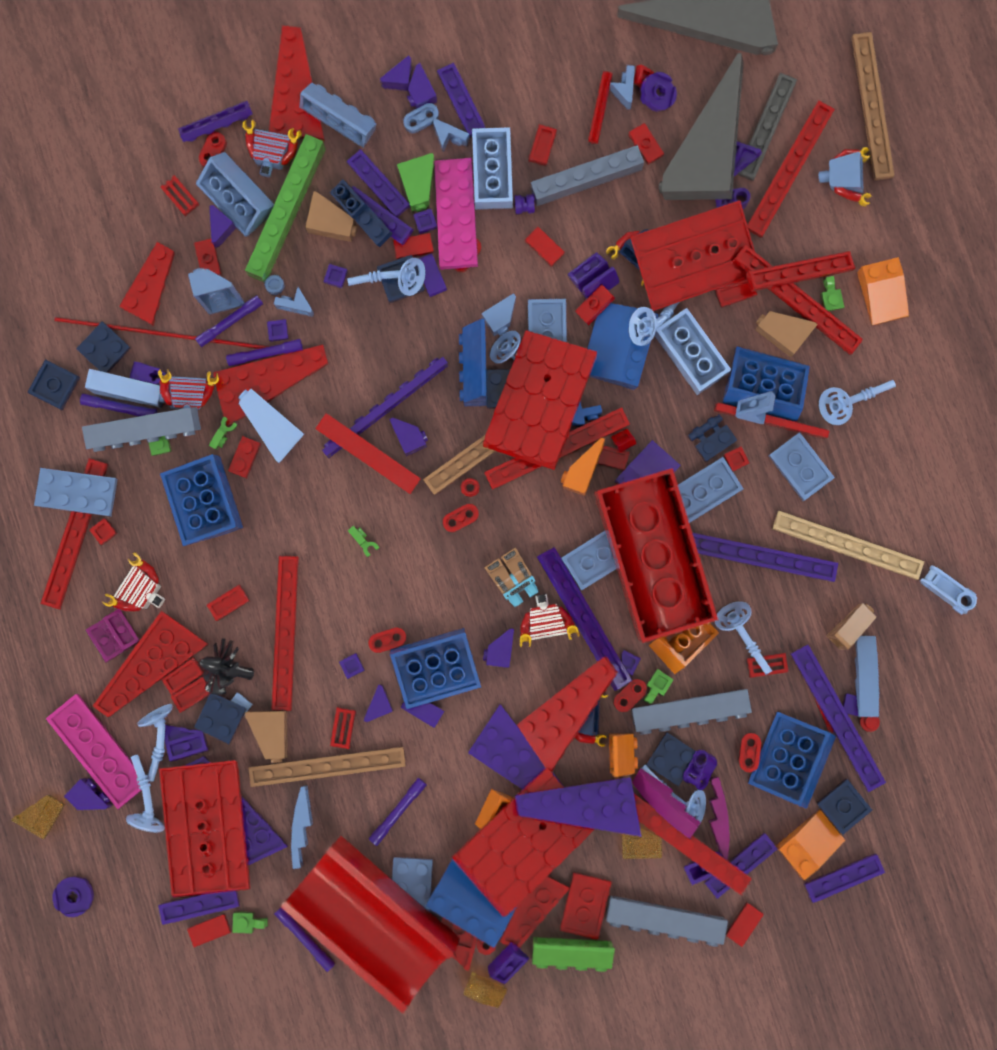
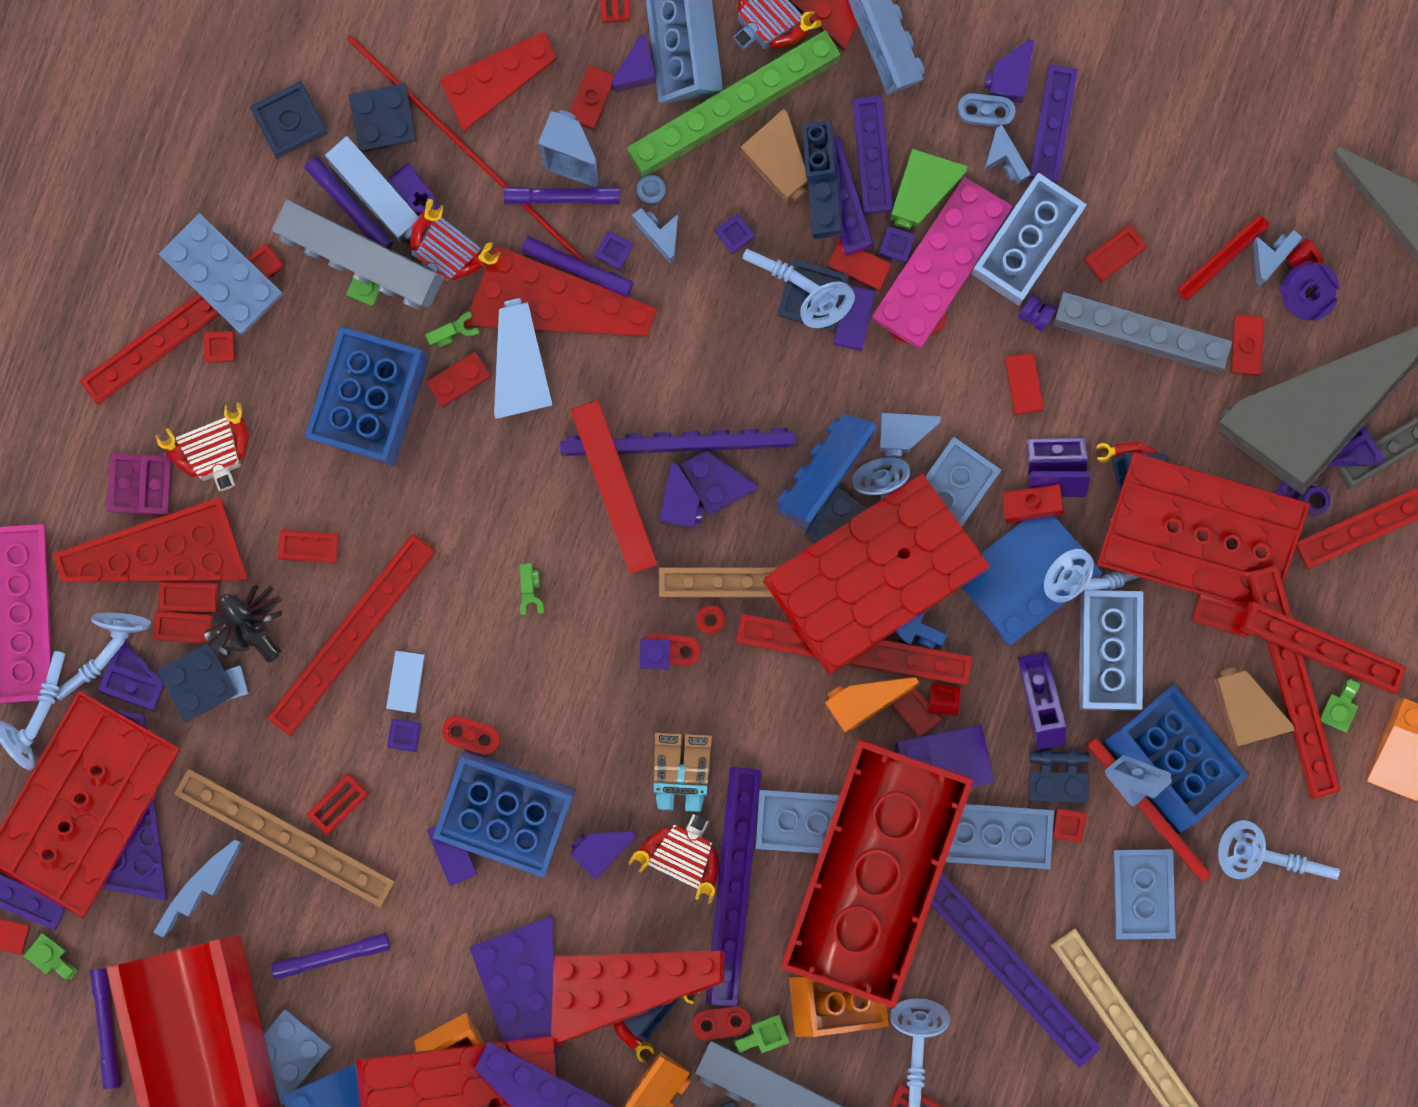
camera: 30 degrees right, 0 degrees up
medium nougat slope [245,711,287,763] -> none
dark purple slope [363,684,394,722] -> none
dark purple slope [380,55,412,91] -> none
dark purple tile [621,650,641,676] -> none
none -> light blue tile [386,651,425,713]
none -> dark purple plate [640,639,670,670]
none -> dark purple wing [681,450,758,516]
none -> dark purple slope [1018,652,1066,750]

